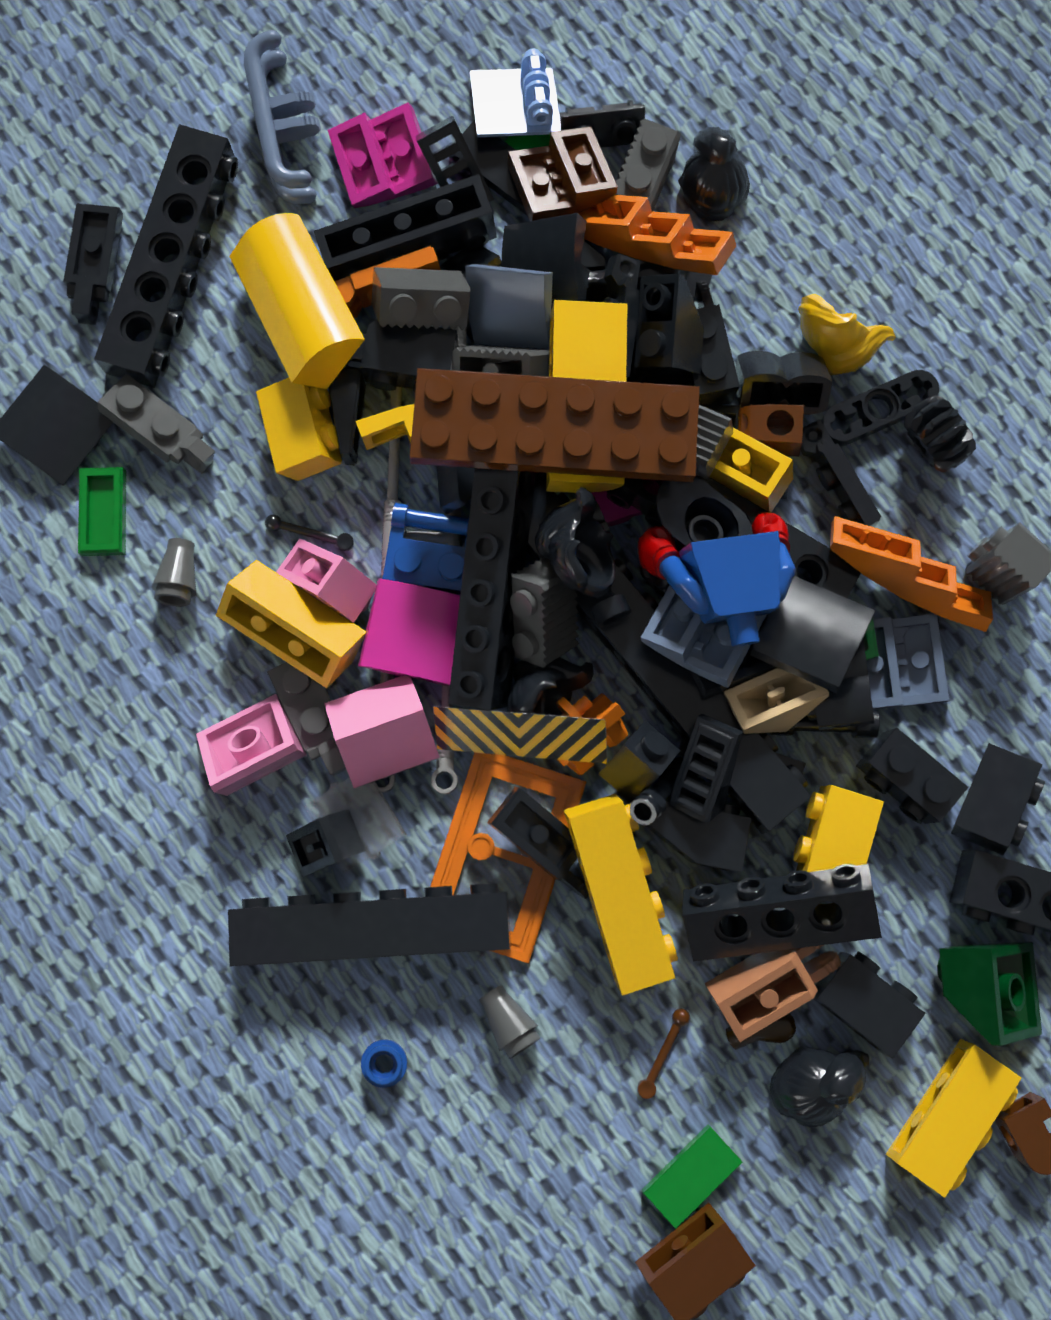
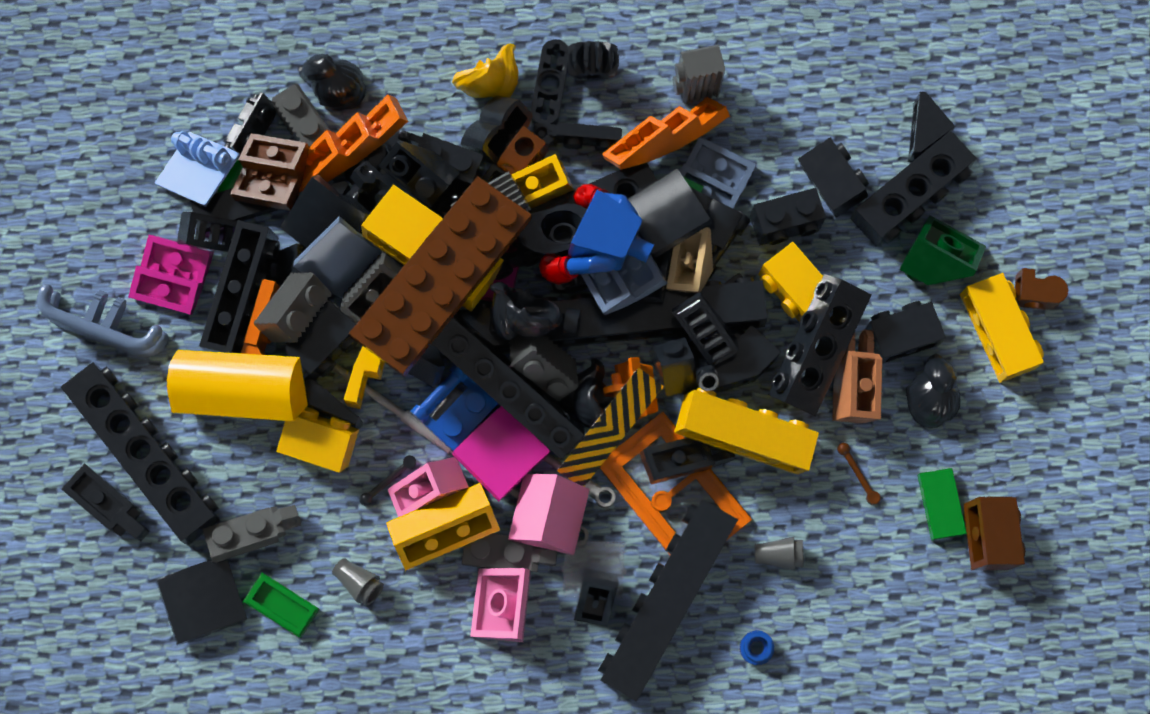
camera: 55 degrees left, 5 degrees down
dark brown arm [726,1013,796,1050] -> none

